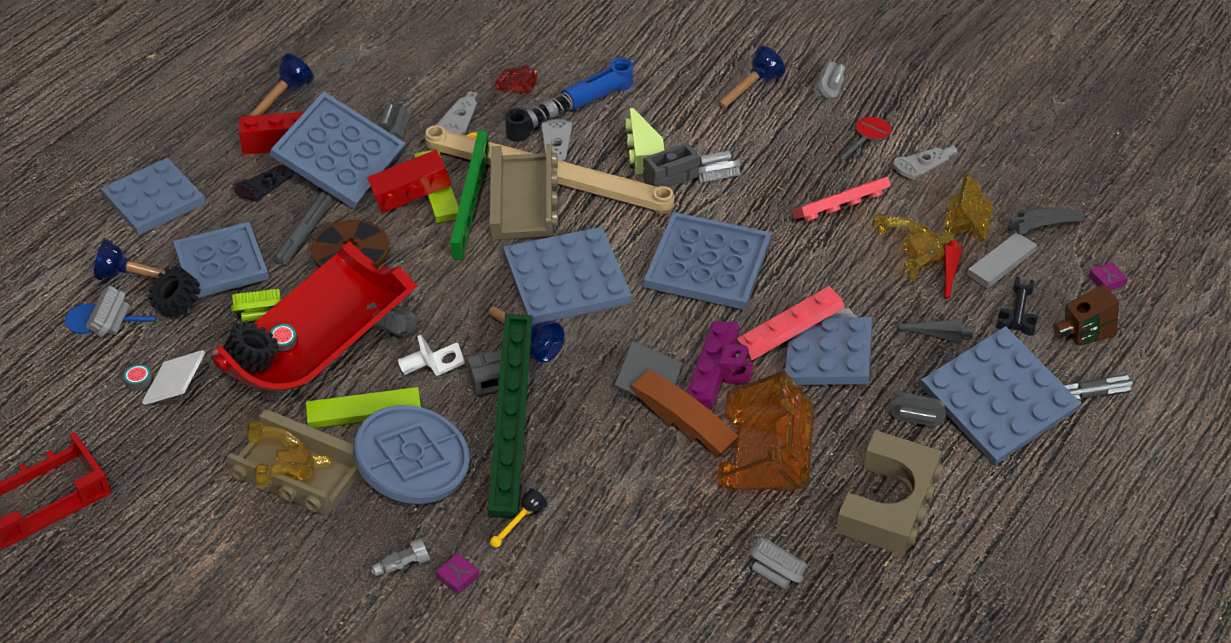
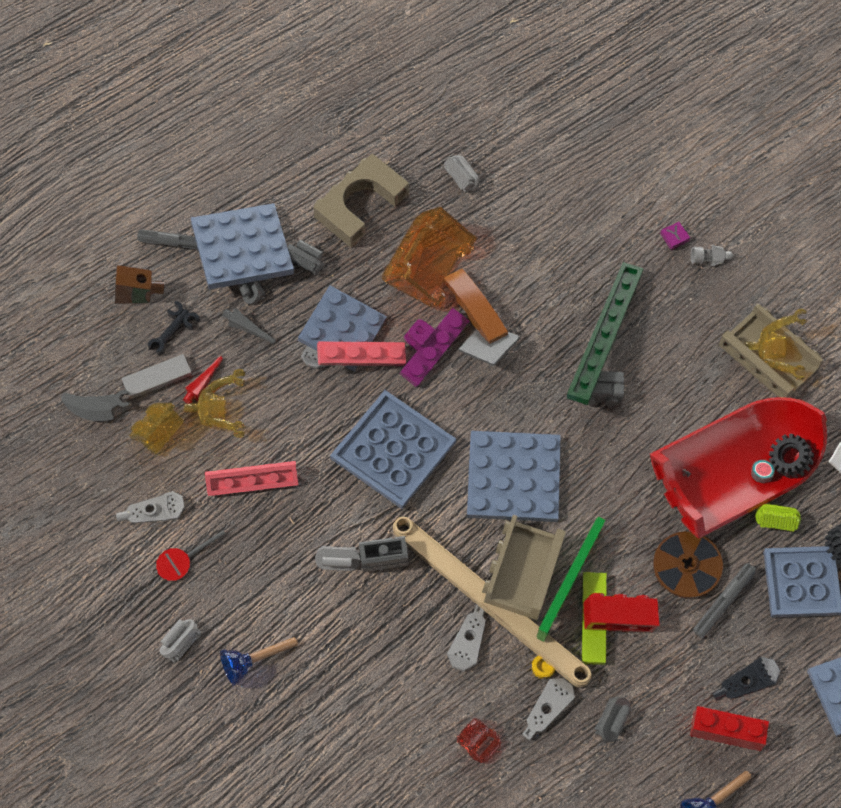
camera: 160 degrees left, 20 degrees up
sand blue plate [269,91,406,209] -> none
lime tile [306,387,421,428] -> none
sand blue plate [353,405,470,504] -> none
white bracket [398,335,465,376] -> none
clear blue piece [488,307,565,363] -> none
hinge [490,489,547,548] -> none
piece [505,58,633,142] -> none
yellowish green slope [625,108,665,174] -> none
magenta tile [1089,262,1128,290] -> none

